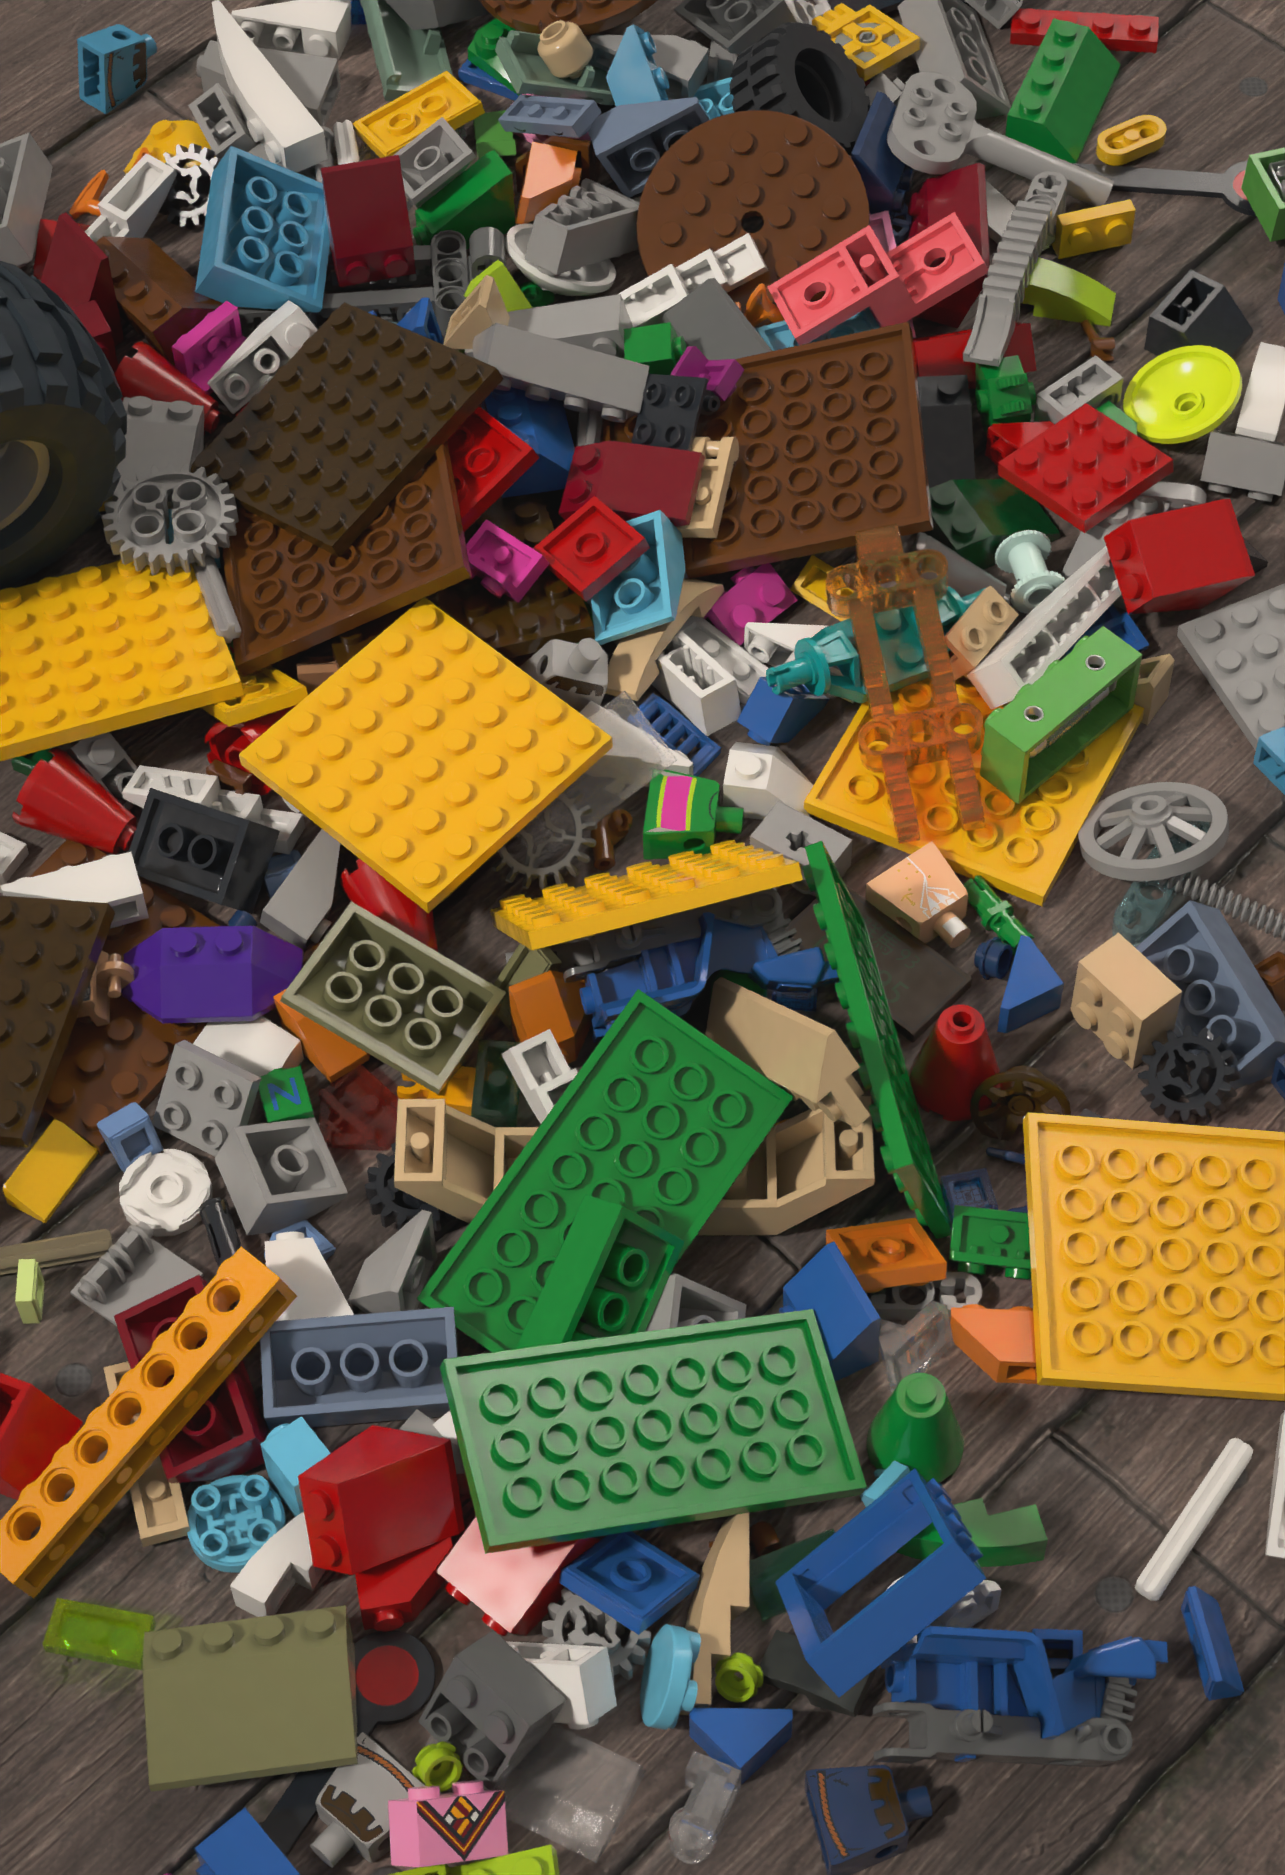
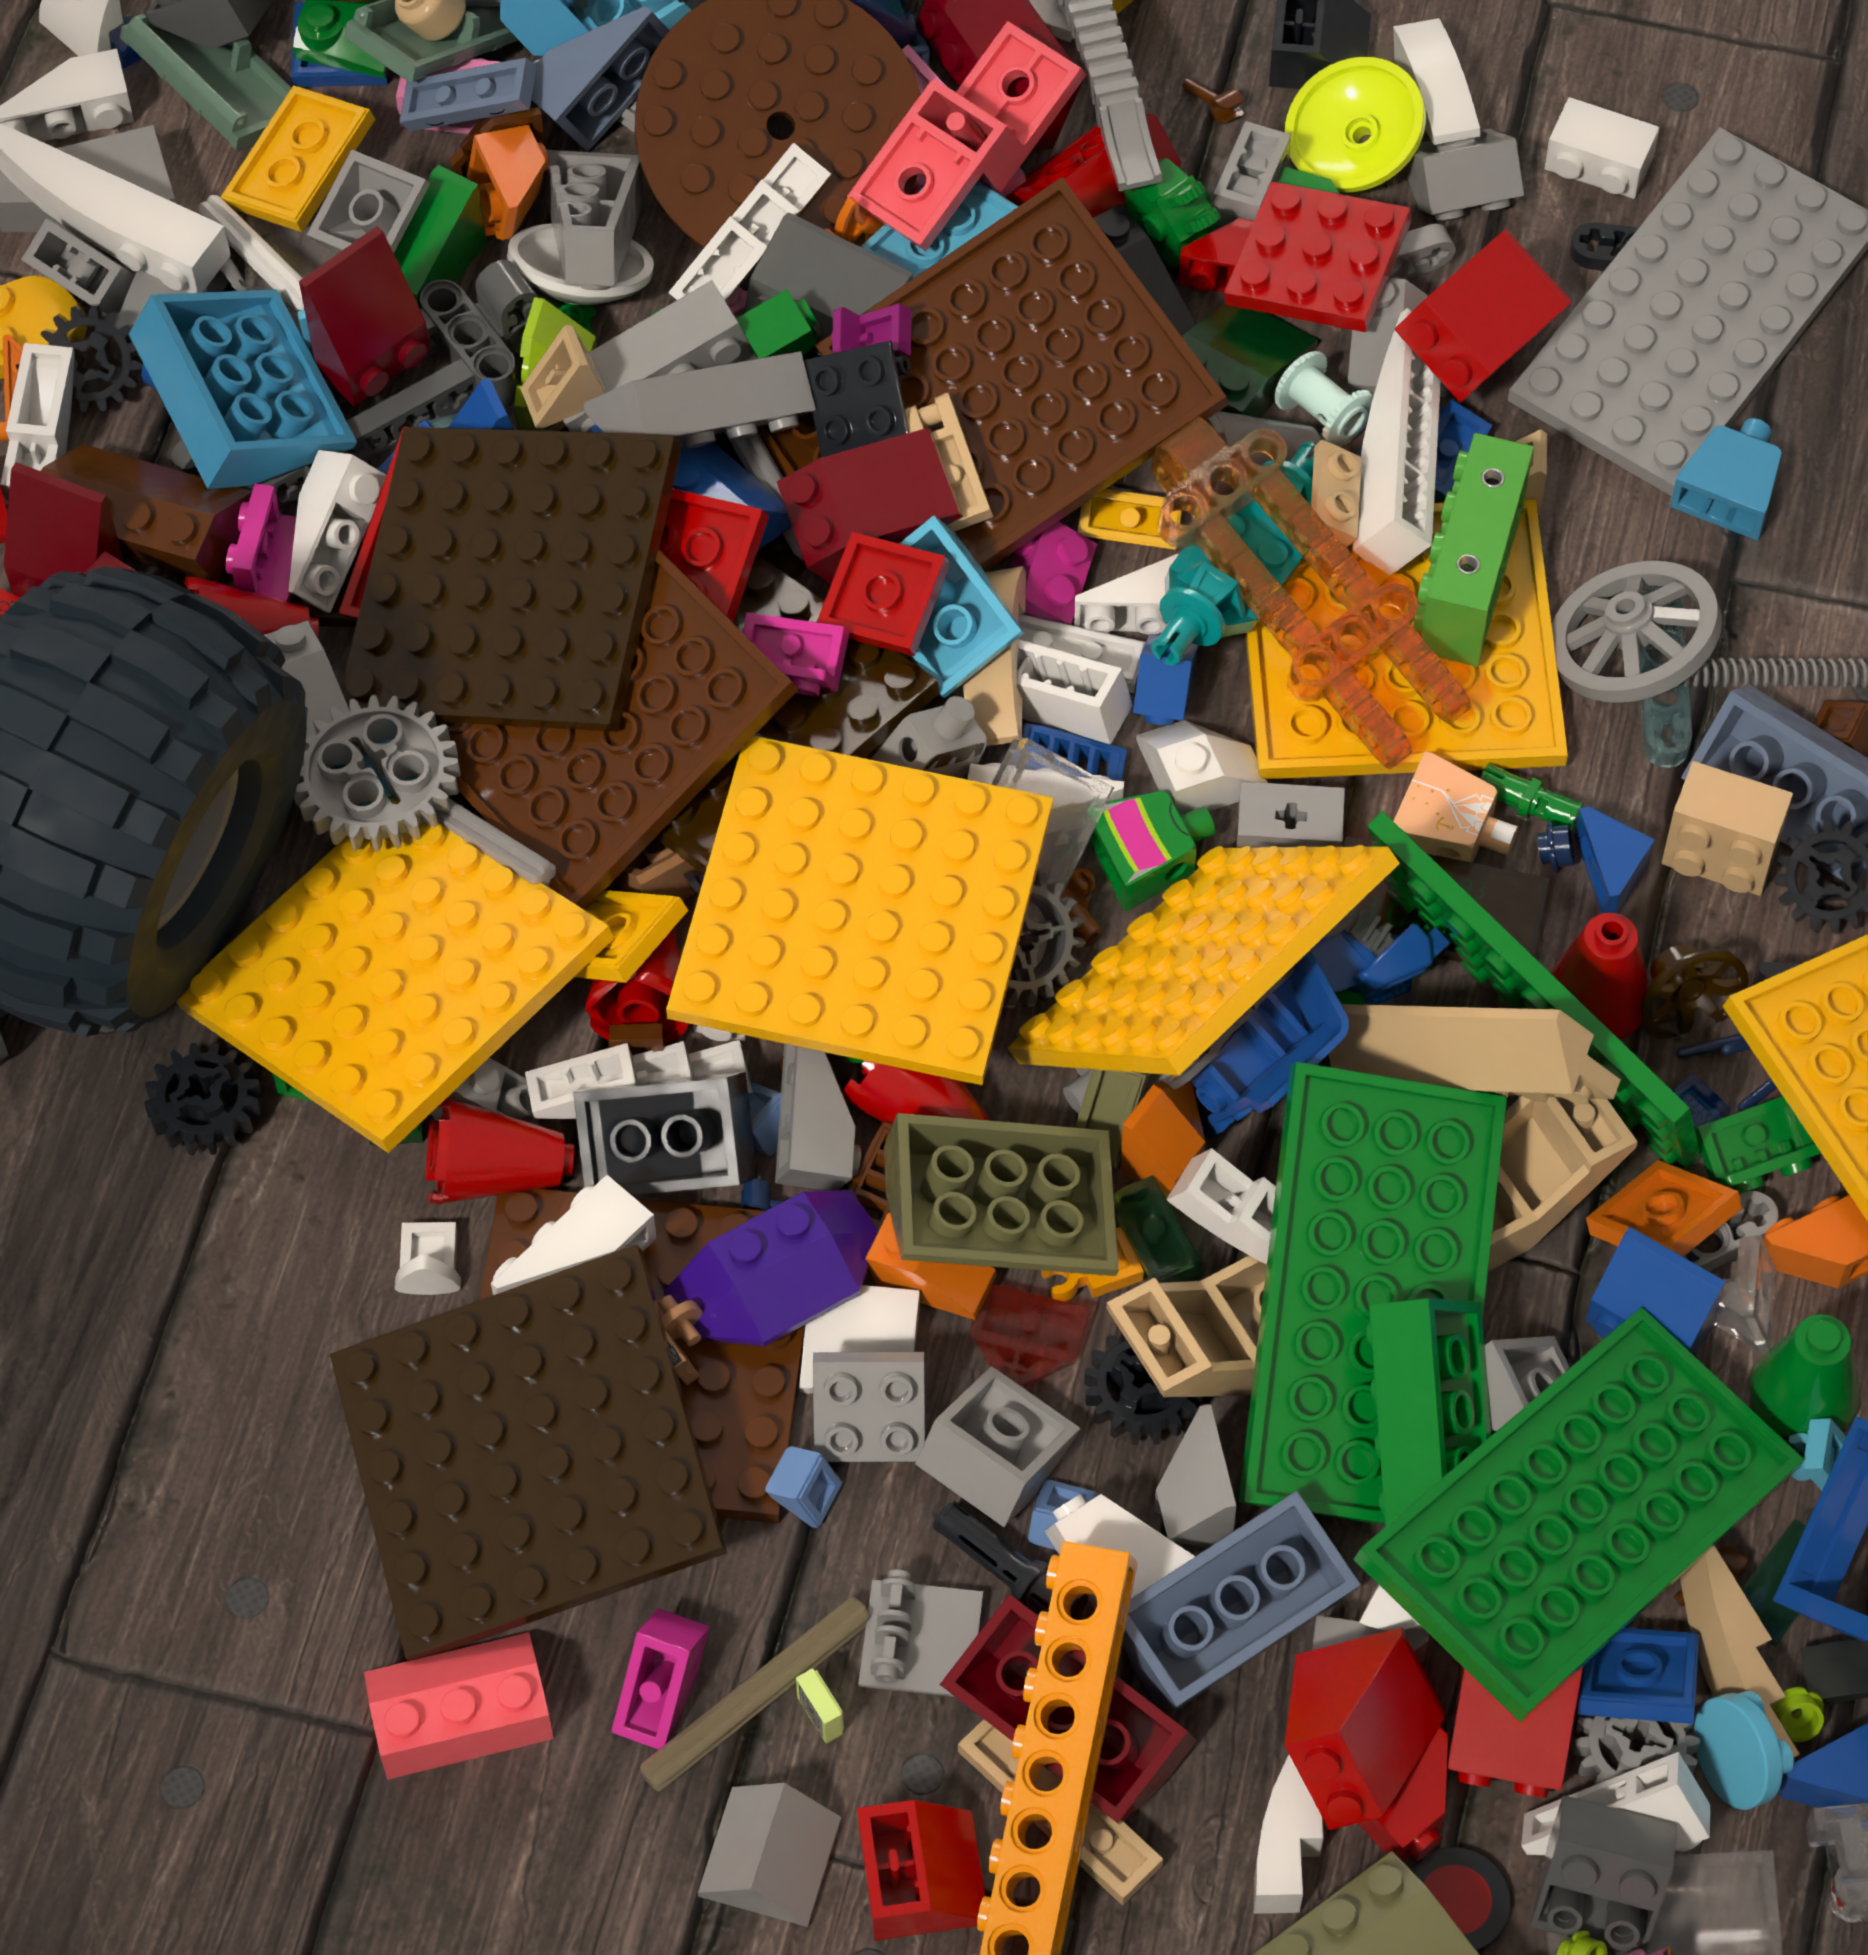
camera: 30 degrees left, 5 degrees up
yellow slope [3,1119,98,1224] -> none
white tile [119,1149,212,1237] -> none
medium azure tile [187,1475,286,1573] -> none
green brick [258,1066,314,1123] -> none
medium azure brick [260,1416,331,1517] -> none
bright green slope [473,110,517,159] -> none
lime slope [1023,257,1116,327] -> none

